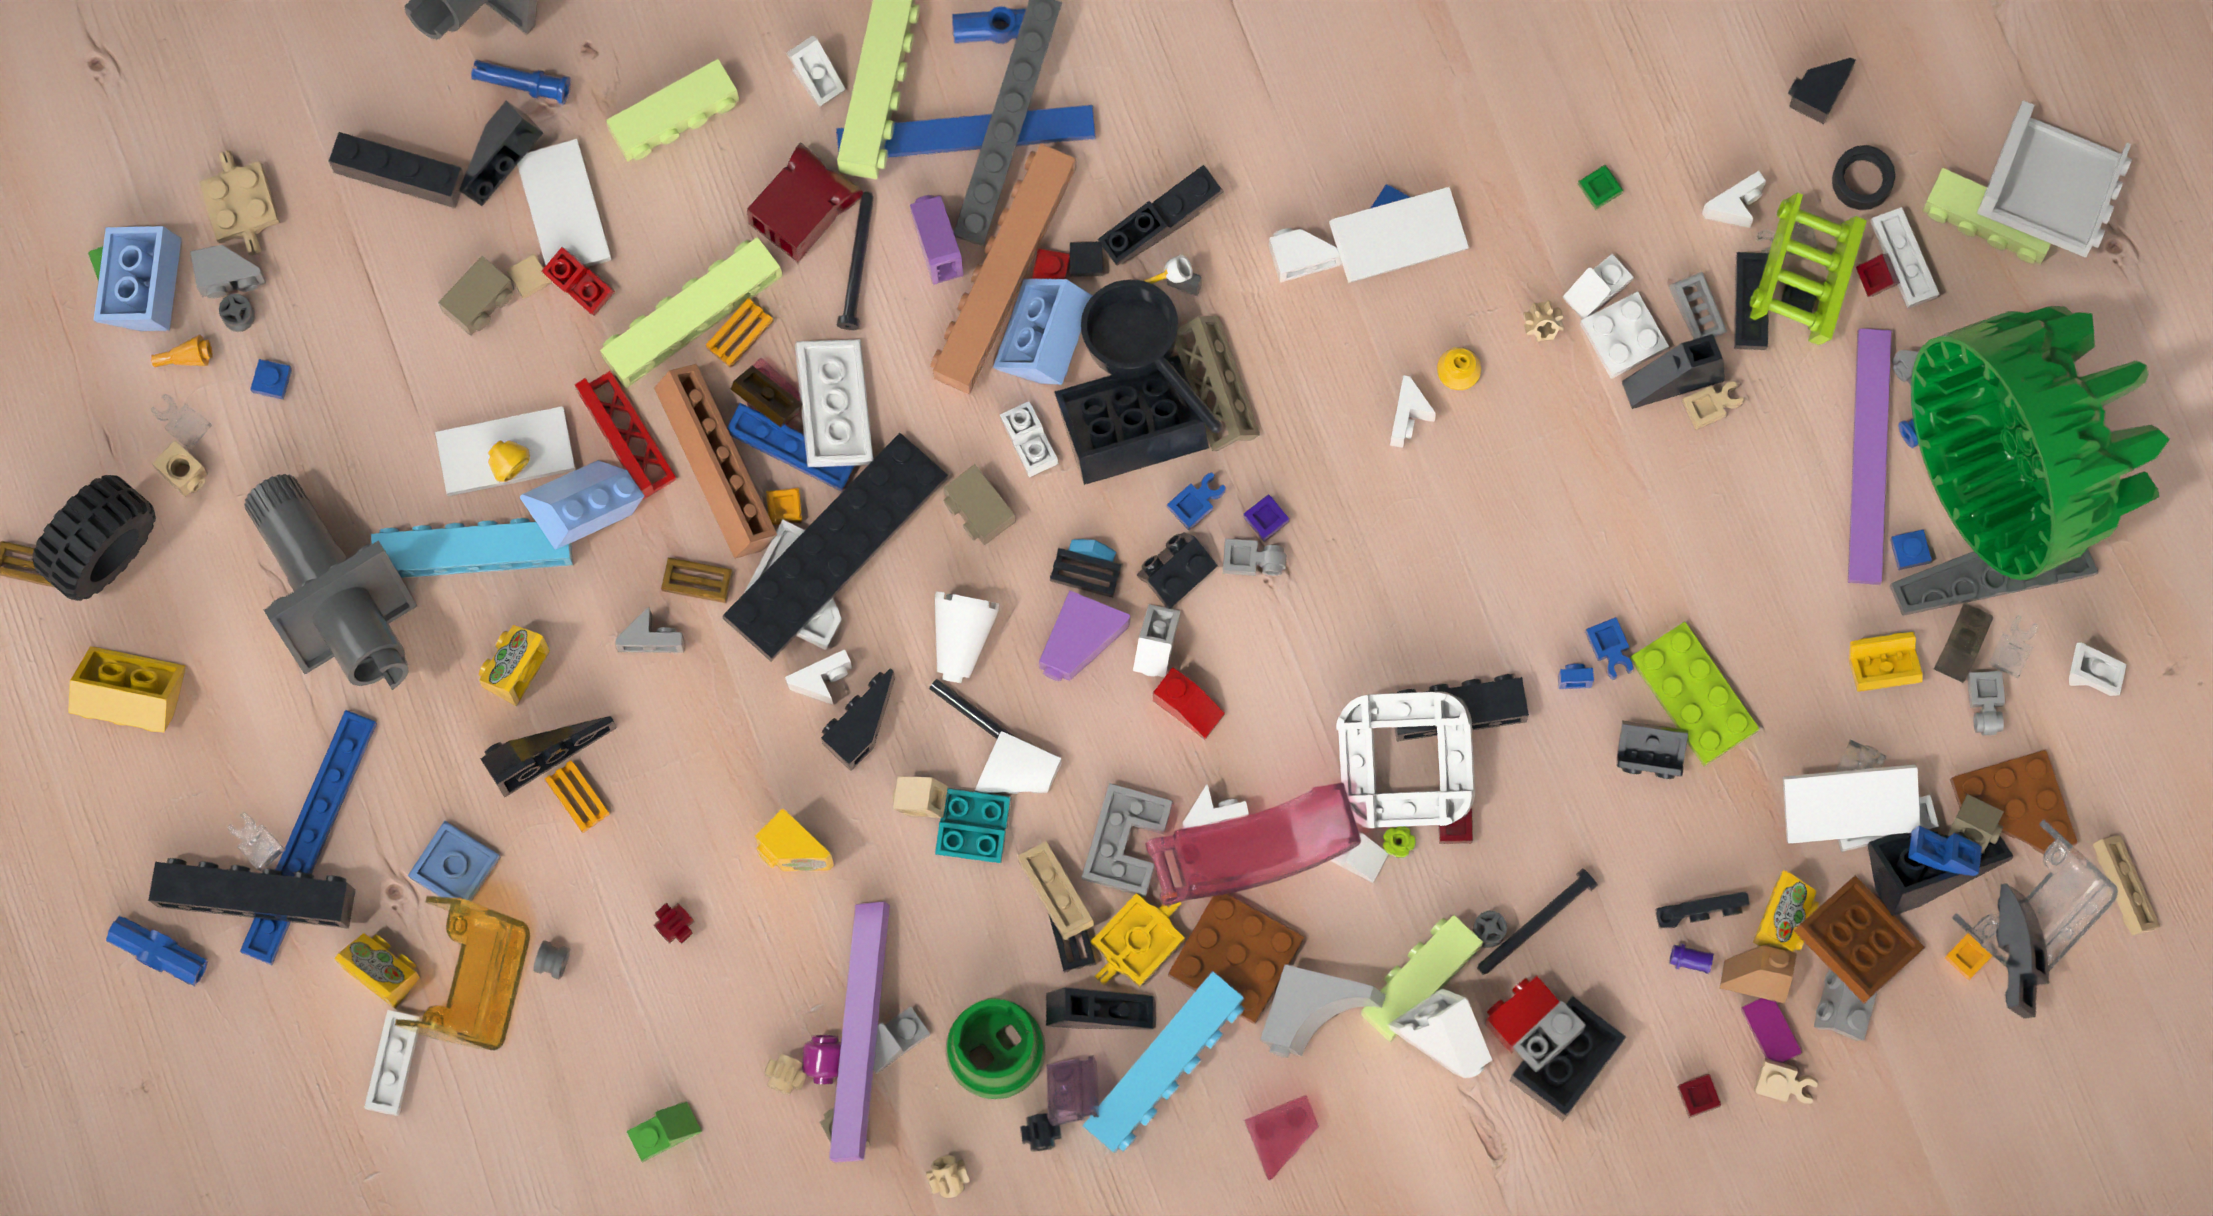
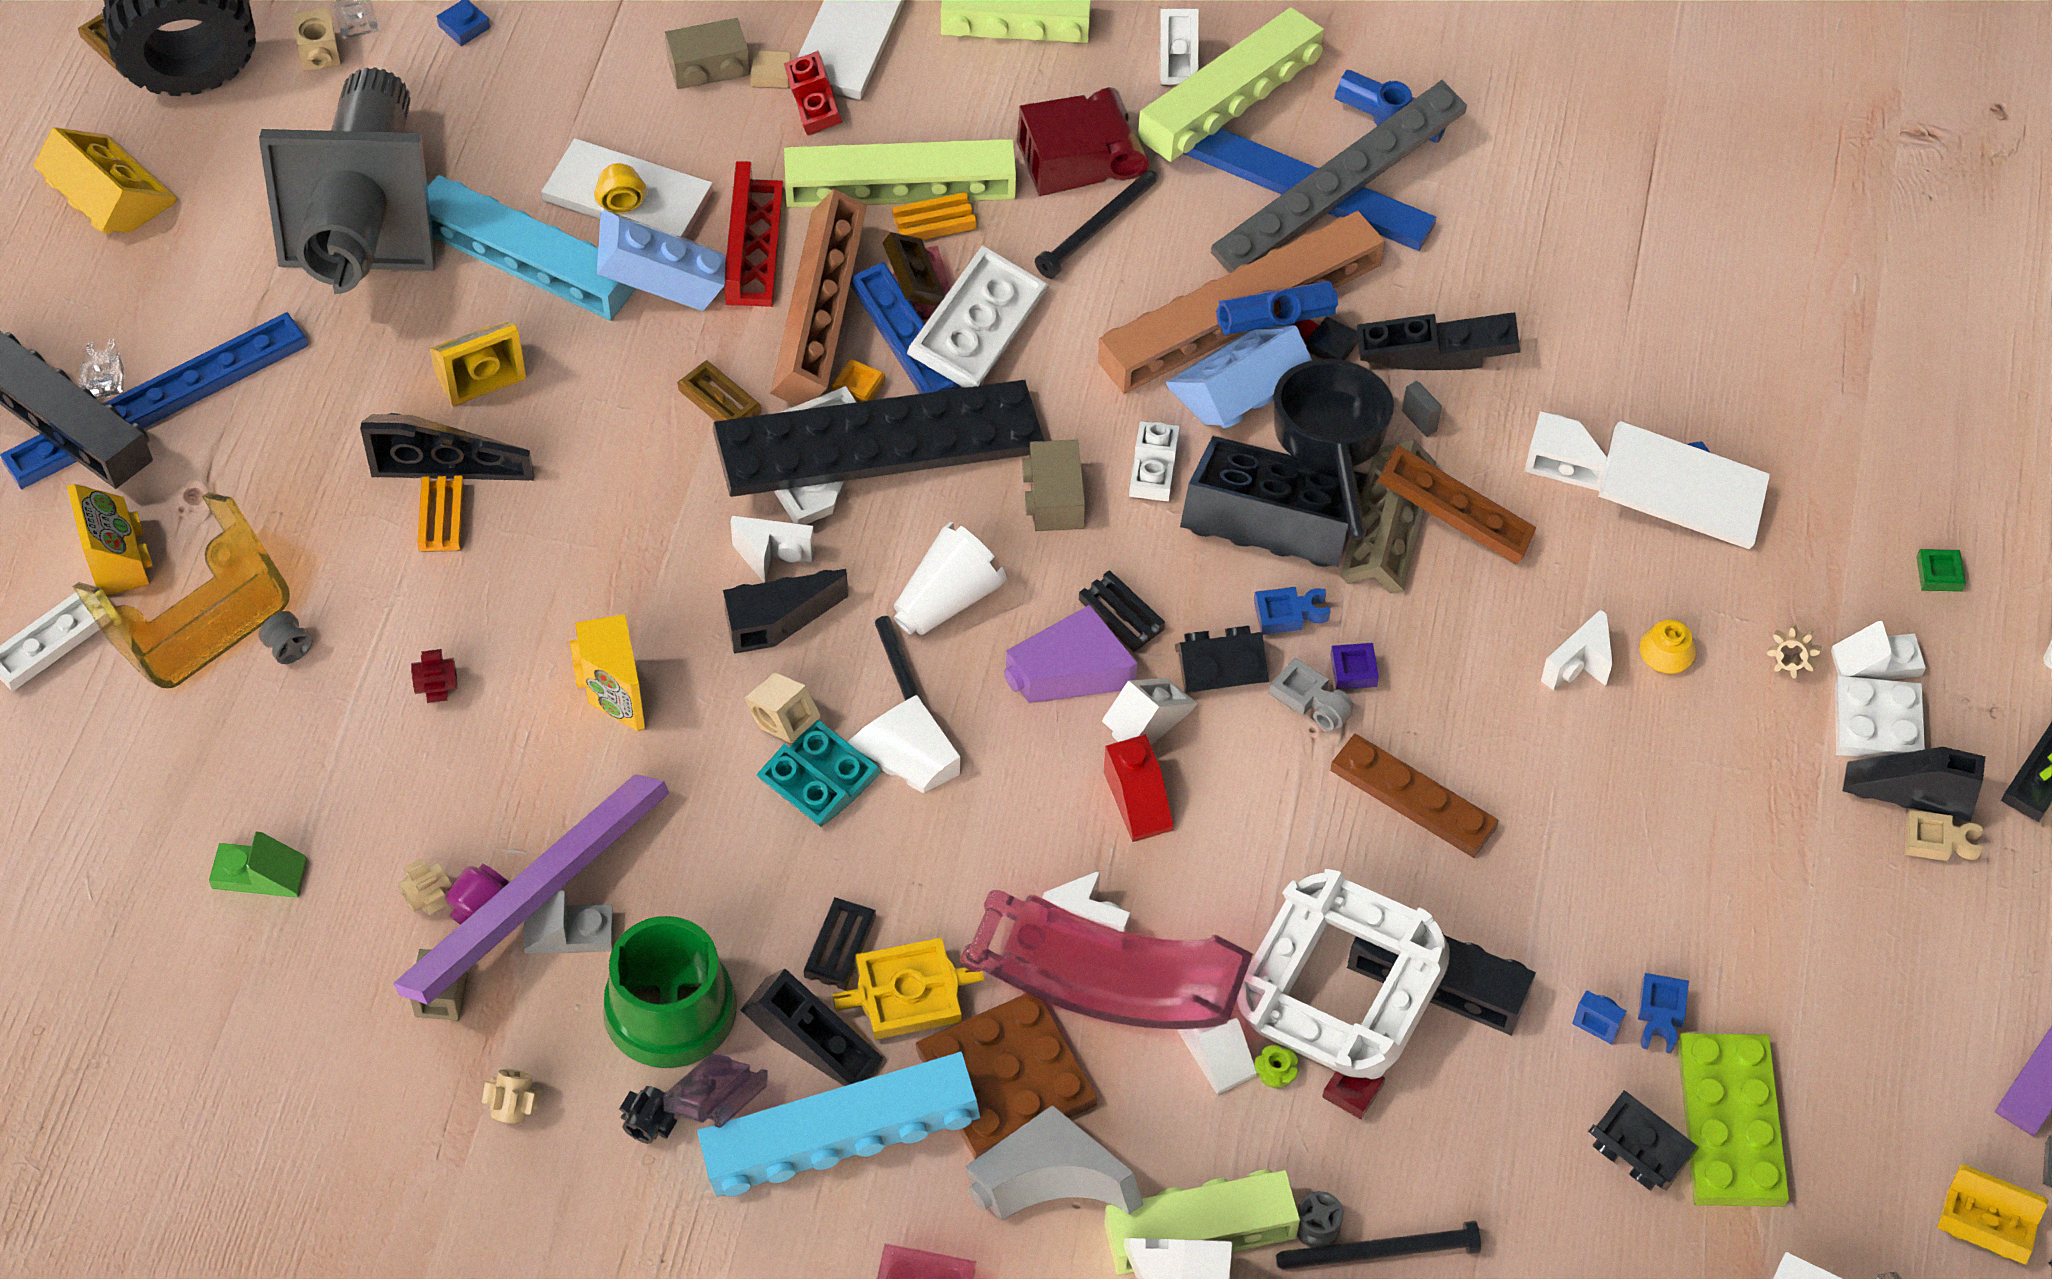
camera: 30 degrees right, 20 degrees down
medium blue tile [408,821,501,912] -> none
light grey slope [615,607,684,653] -> none
medium lavender slope [910,195,964,285] -> none
tan plate [1017,841,1094,940] -> none
dark azure tile [1069,539,1116,562] -> none
light grey plate [1082,783,1173,897] -> none
white hinge [1144,255,1193,284] -> none
light grey slope [1668,272,1727,339] -> none
none -> blue piece [1216,281,1339,335]
none -> dark orange plate [1330,733,1499,858]
none -> dark orange plate [1377,444,1536,564]

